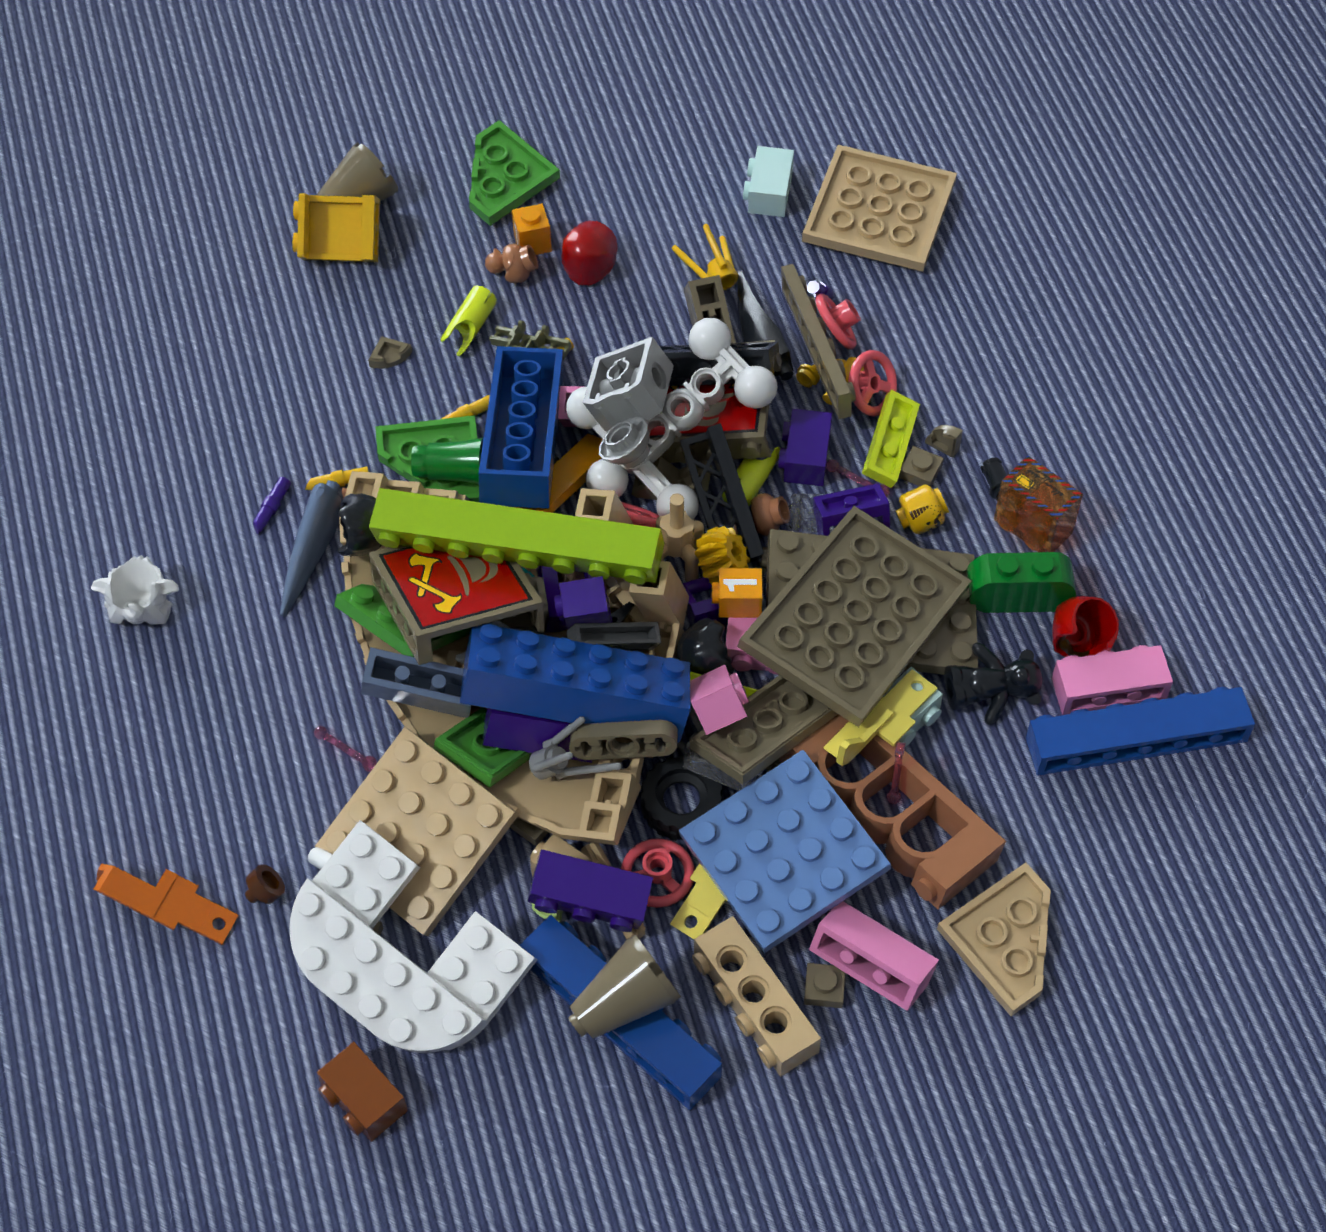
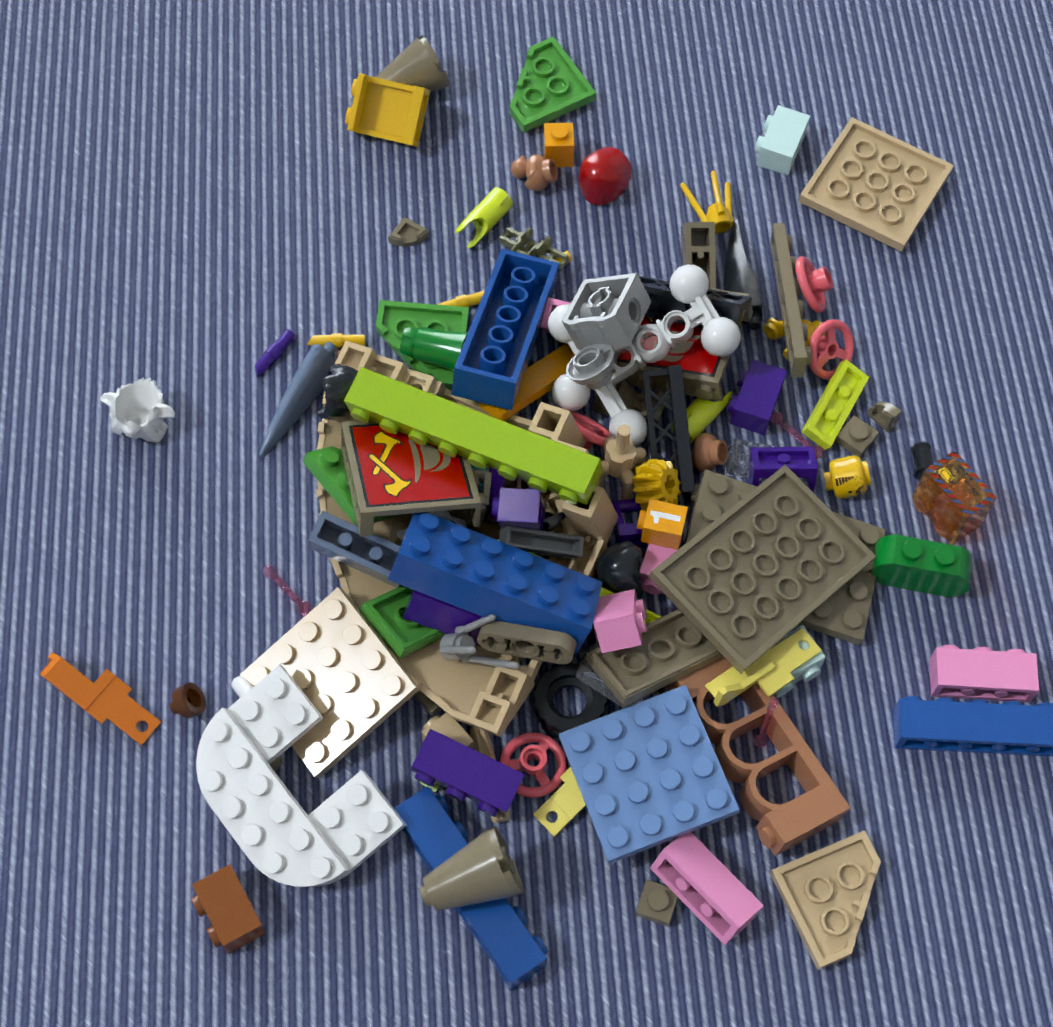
camera: 10 degrees right, 5 degrees up
tan brick [692,916,821,1077] -> none
piece [807,280,835,299] -> none
black piece [944,642,1043,725] -> none
red piece [1052,596,1119,657] -> none

